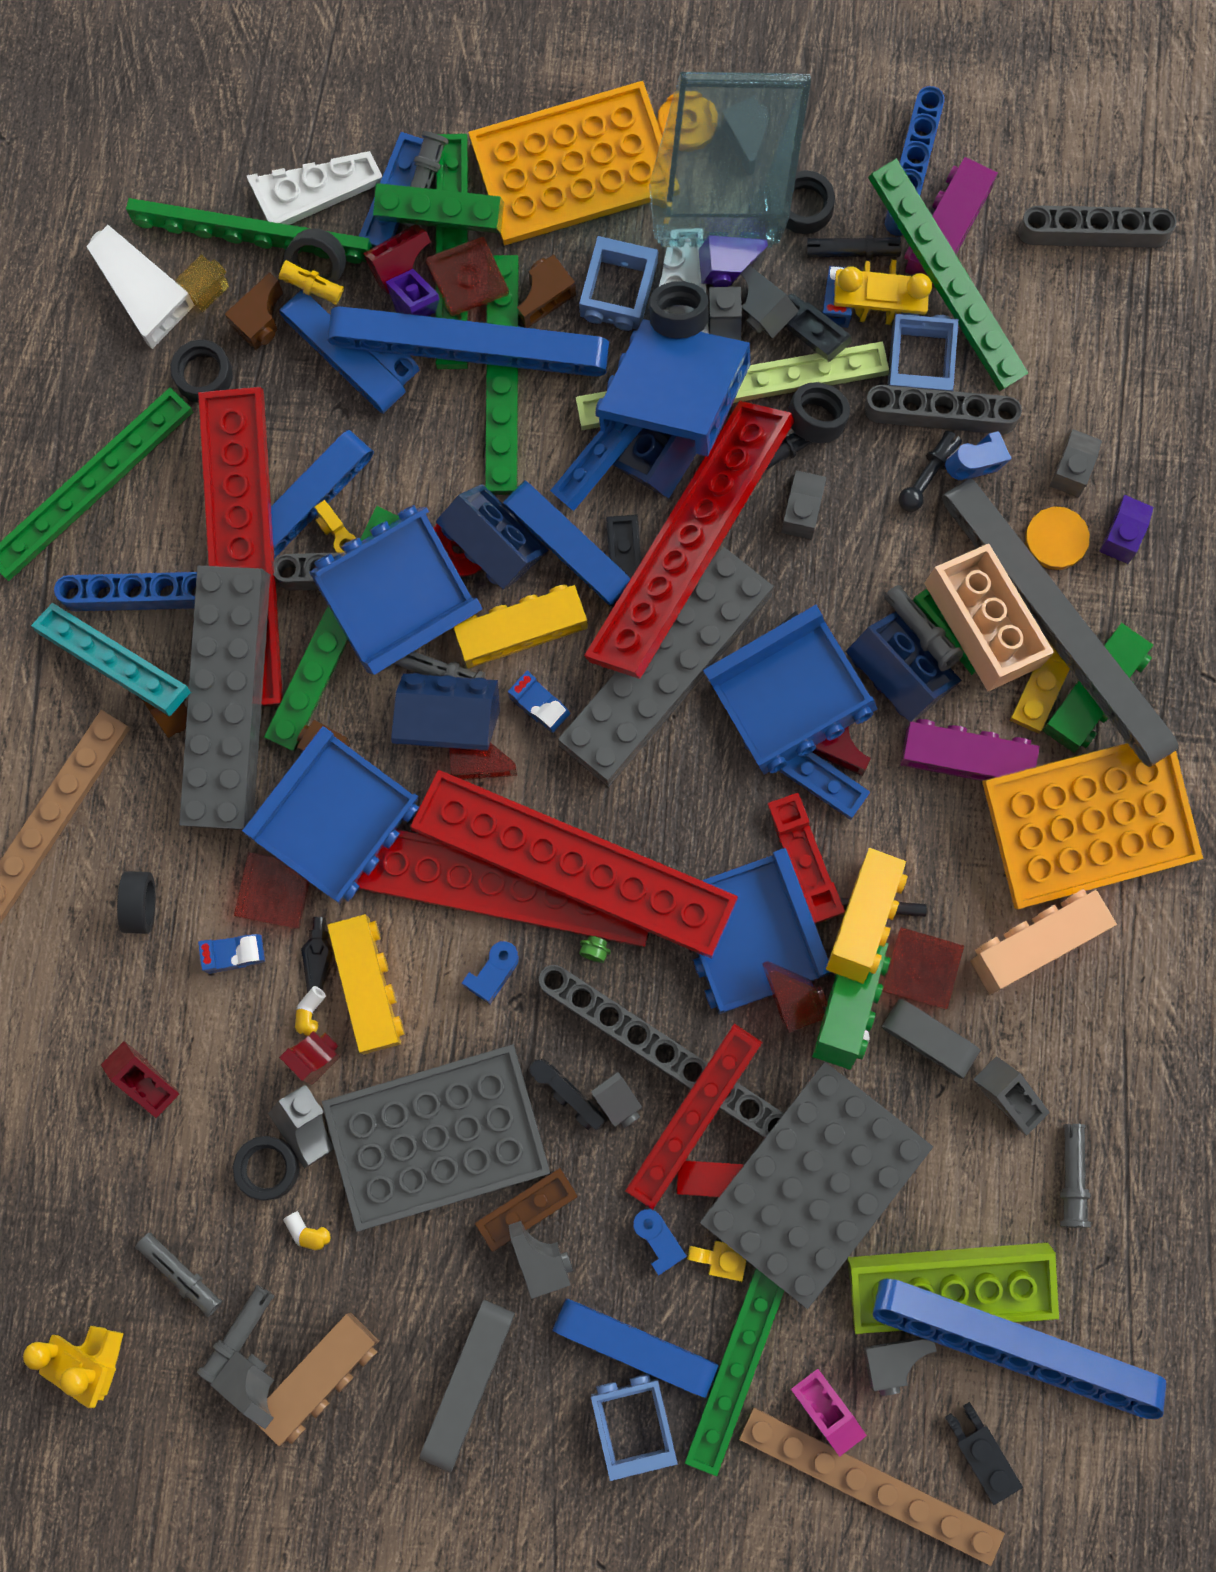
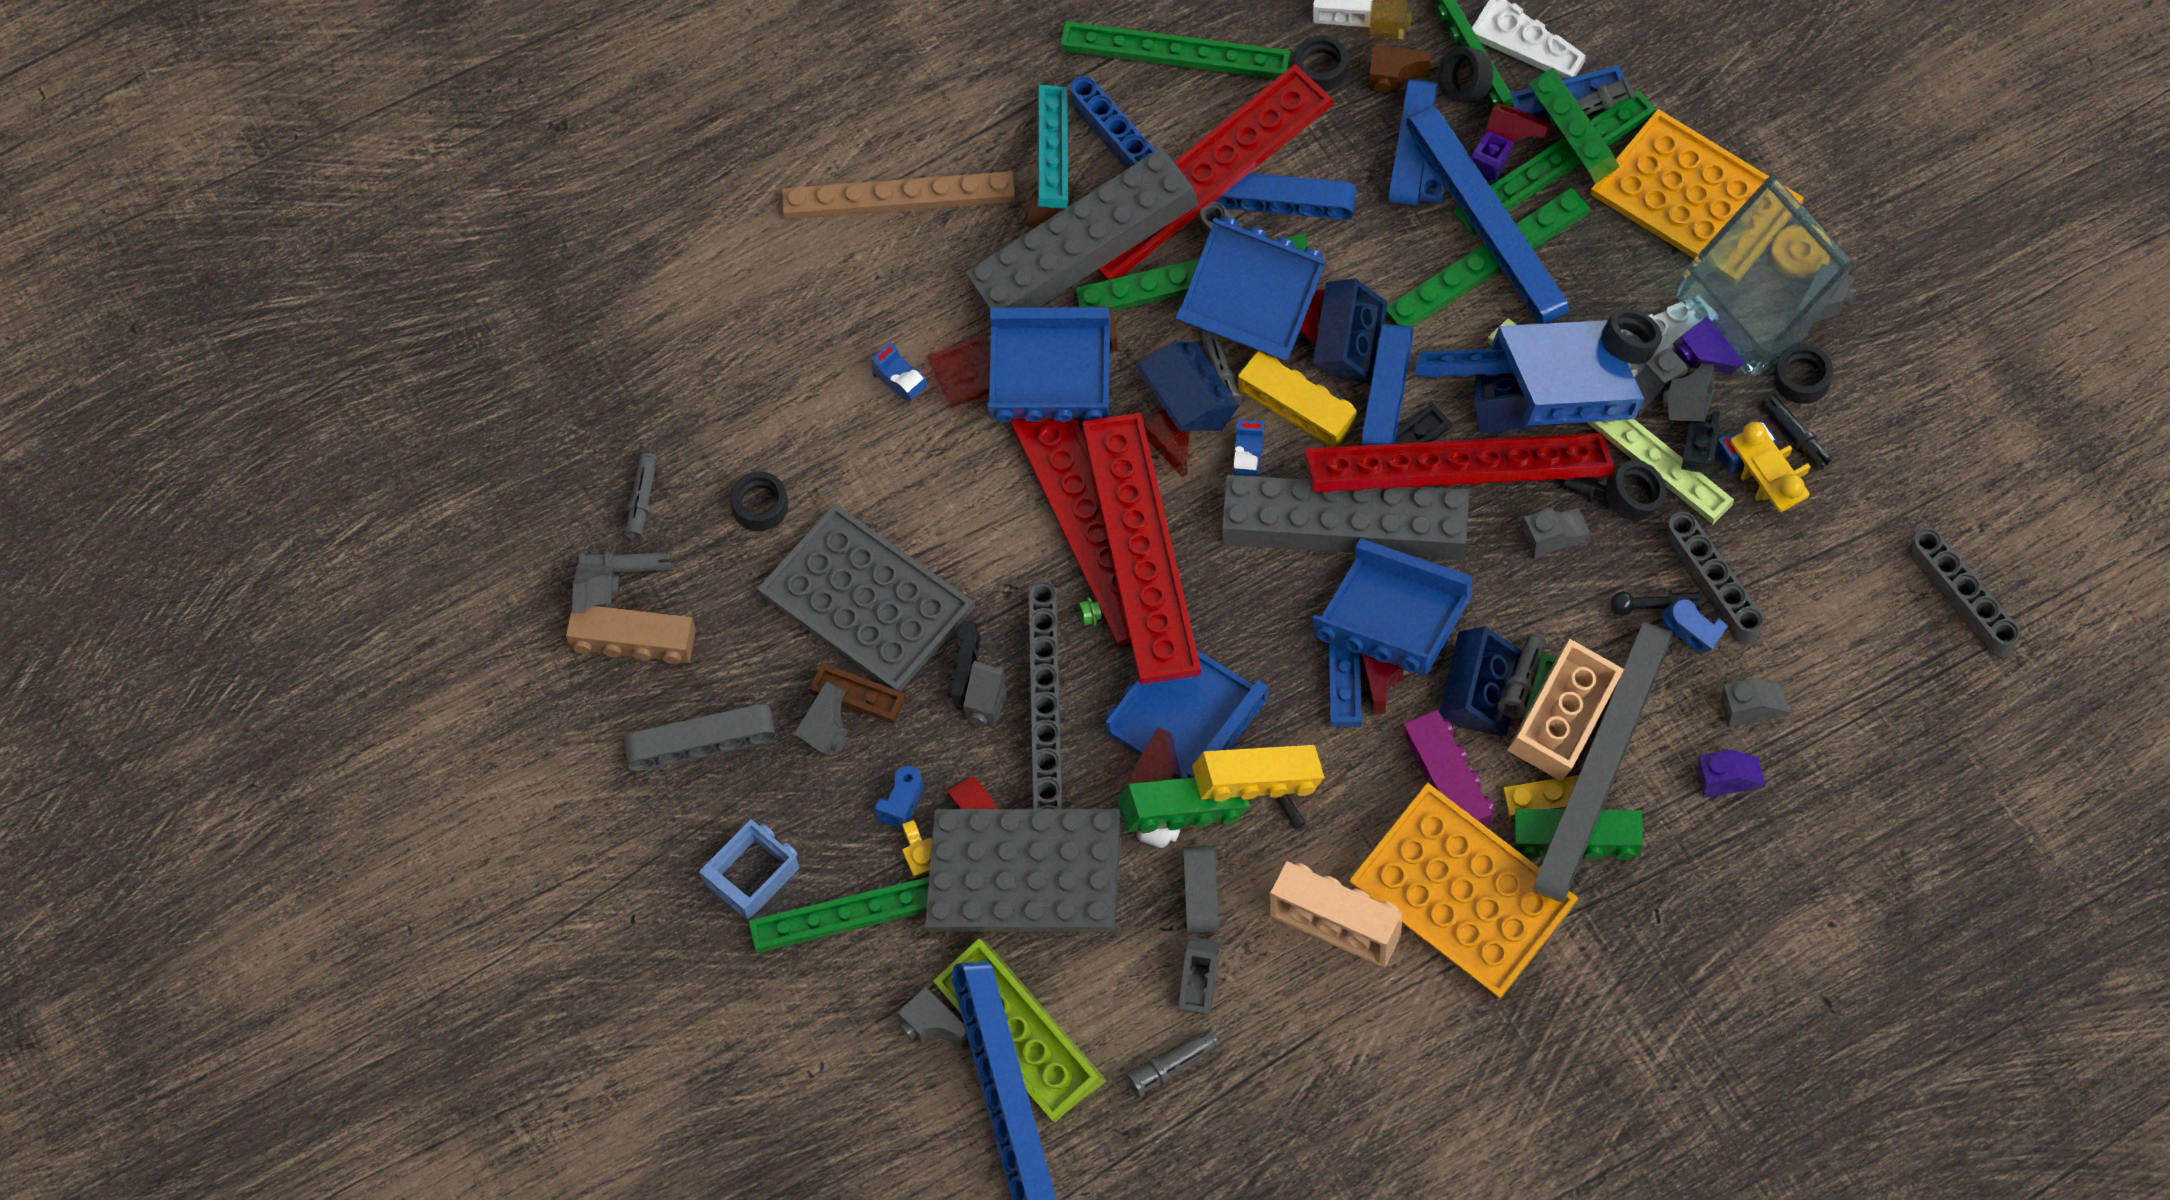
camera: 55 degrees right, 15 degrees down
yellow piece [23,1326,123,1408] -> none
dark red arch [101,1041,179,1118] -> none
black tyre [117,871,156,934] -> none
dark grey arch [268,1085,334,1169] -> none
yellow pin [278,260,344,305] -> none
dark red arch [279,1031,341,1085] -> none
arm [283,1211,331,1251] -> none
arm [295,986,326,1037] -> none
black piece [301,917,333,993] -> none
yellow plate [315,500,356,553] -> none
yellow brick [327,914,405,1055] -> none
clear red plate [426,236,509,316] -> none
blue leg [462,941,519,1005] -> none
reddish brown arch [517,254,576,328] -> none
blue beam [552,1298,719,1398] -> none
medium blue window [579,236,658,331] -> none
red tile [625,1024,762,1210] -> none
medium nougat plate [739,1407,1005,1566] -> none
red slope [768,793,845,924] -> none
dark pink arch [791,1369,867,1457] -> none
plate [868,158,1028,392] -> none
clear red plate [882,927,964,1010] -> none
blue beam [885,86,944,236] -> none
medium blue window [888,313,959,391] -> none
magenta brick [904,157,998,286] -> none
black hinge [945,1402,1023,1505] -> none
light orange tile [1025,507,1090,570] -> none

